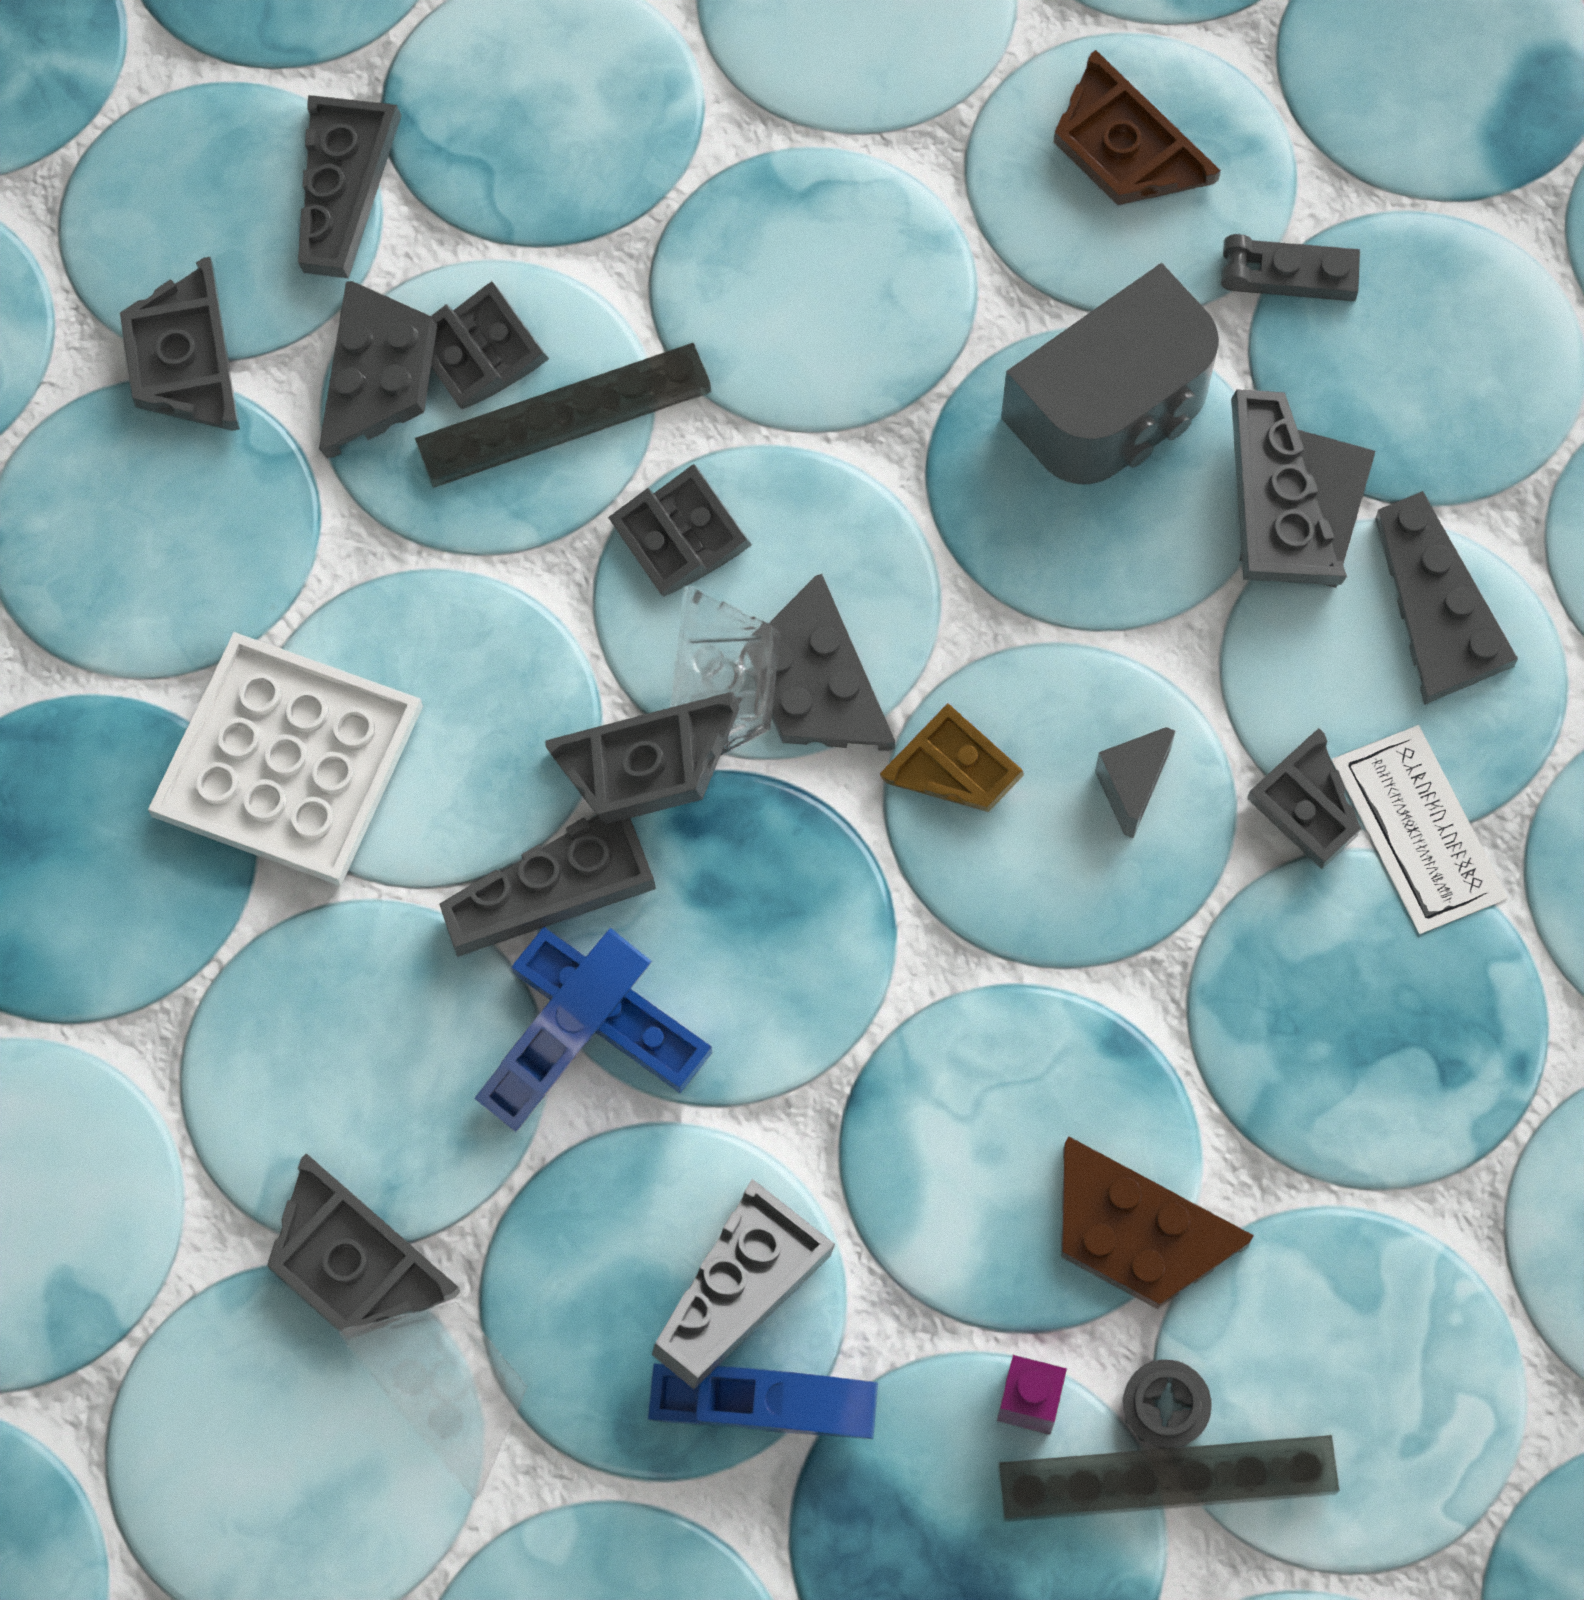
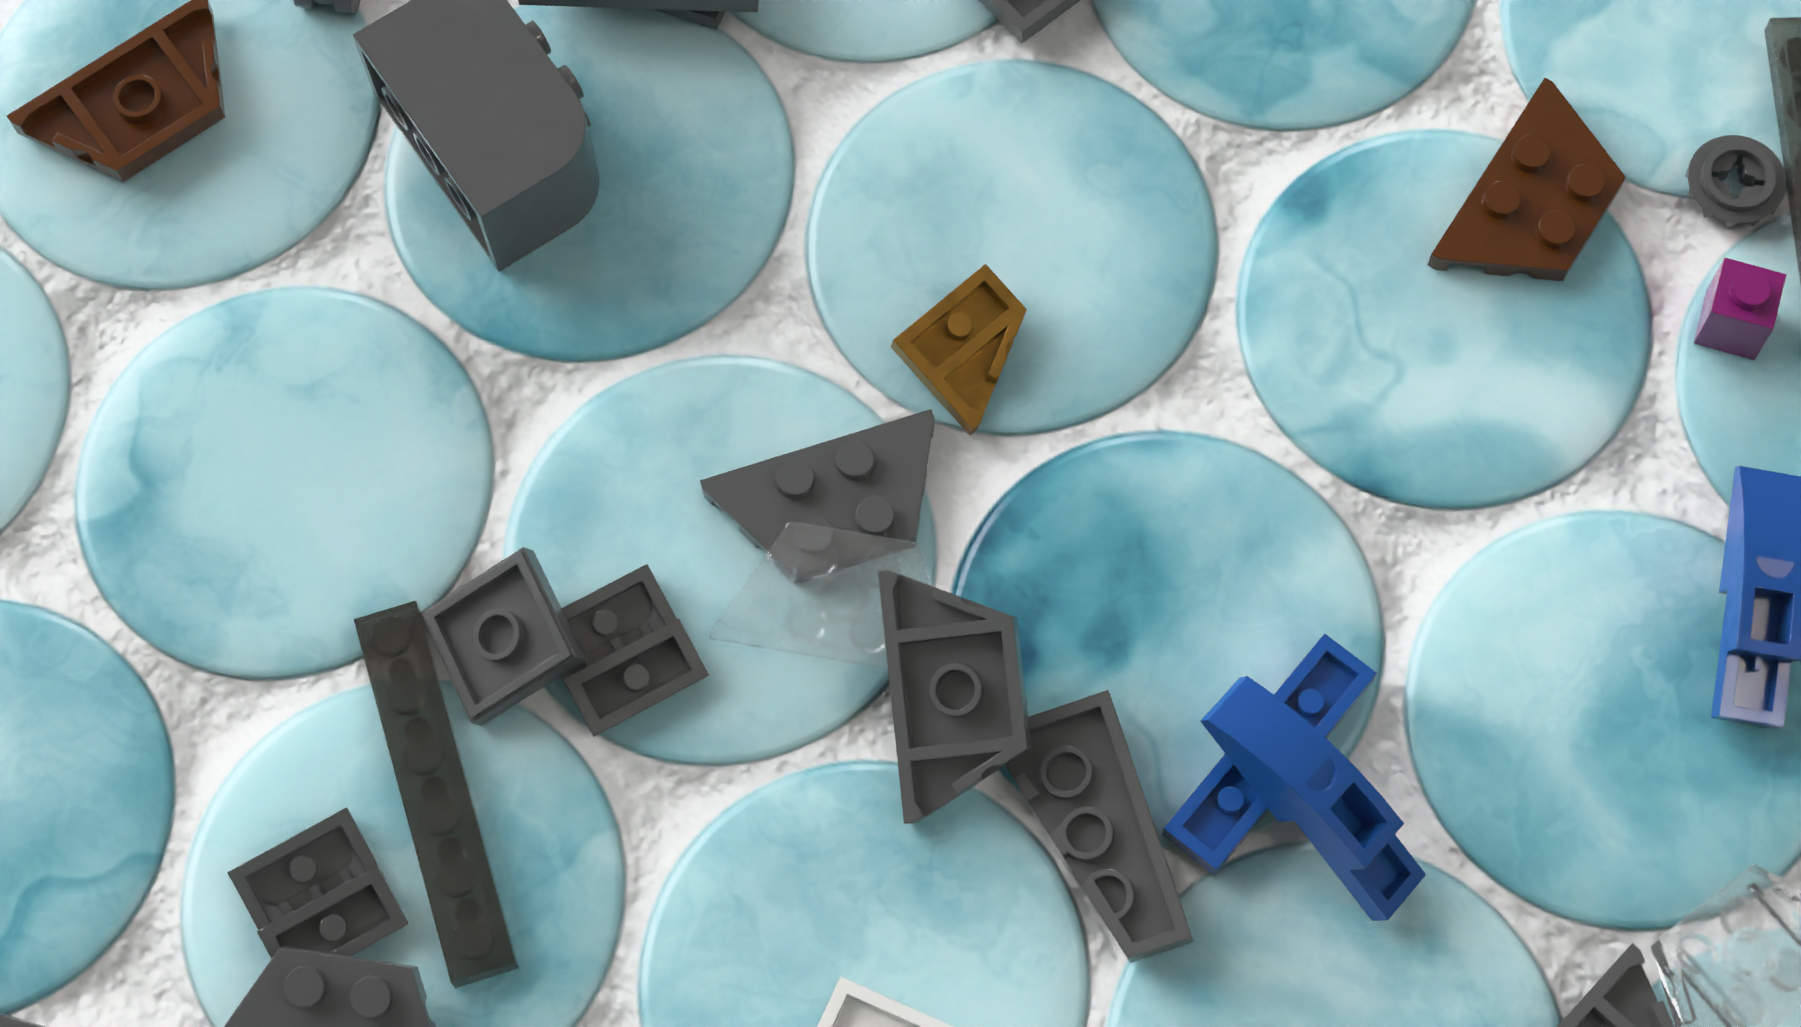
camera: 85 degrees left, 0 degrees up
wing [652,1179,835,1389] -> none
dark grey slope [1095,727,1176,838] -> none
none -> dark grey tile [420,547,586,726]

